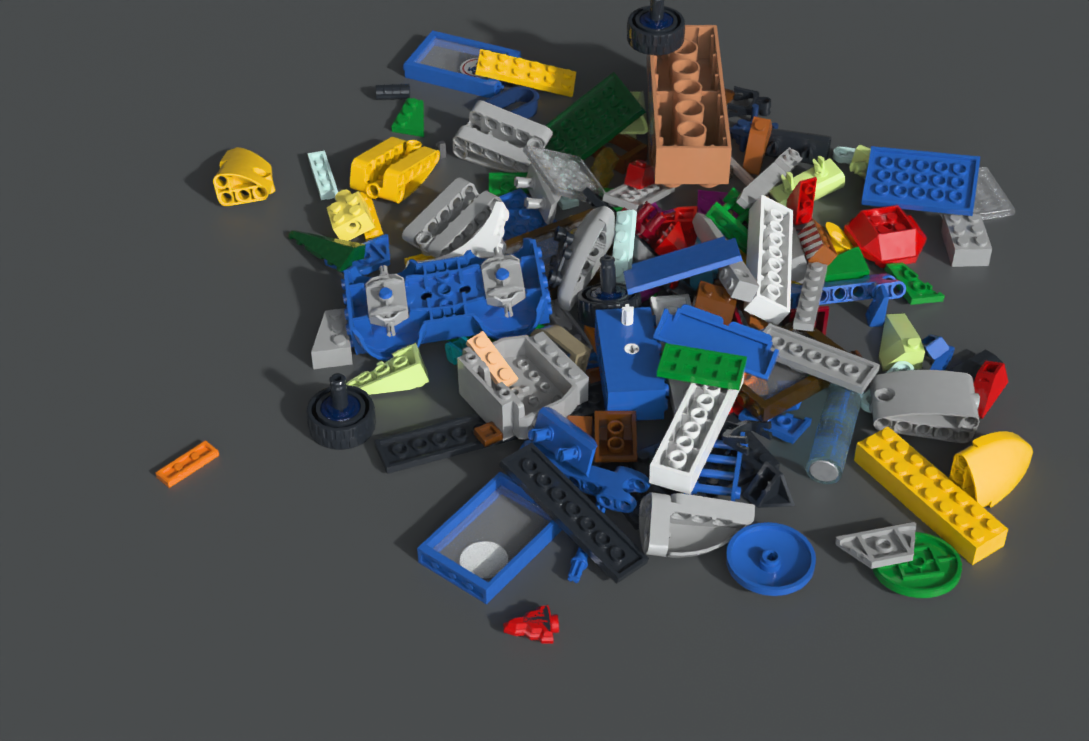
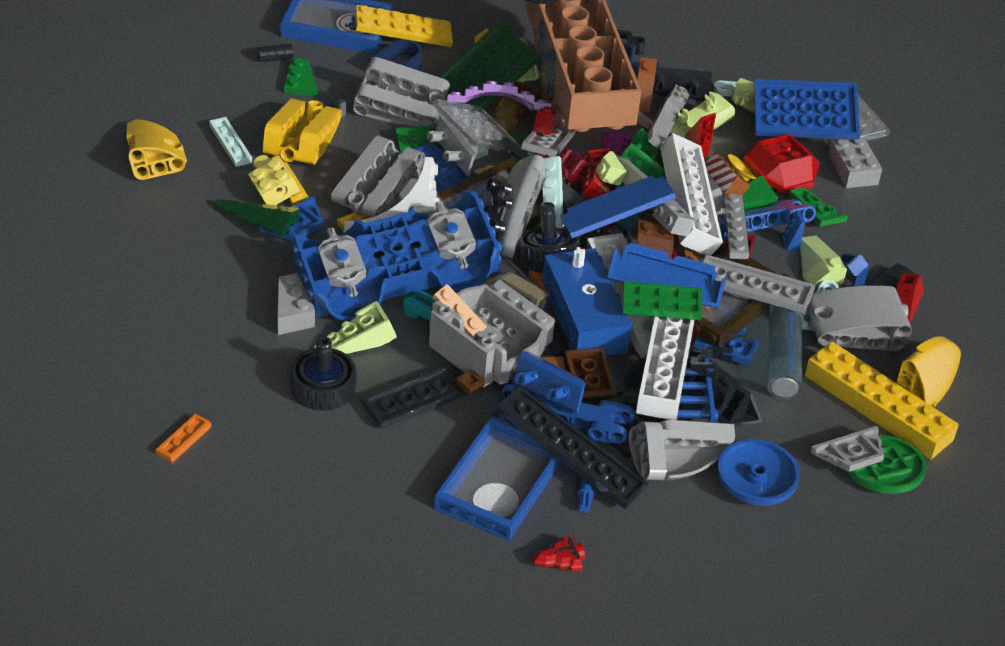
camera: 15 degrees left, 0 degrees up
none -> medium lavender piece [446,81,551,111]
none -> yellowish green slope [595,151,628,186]

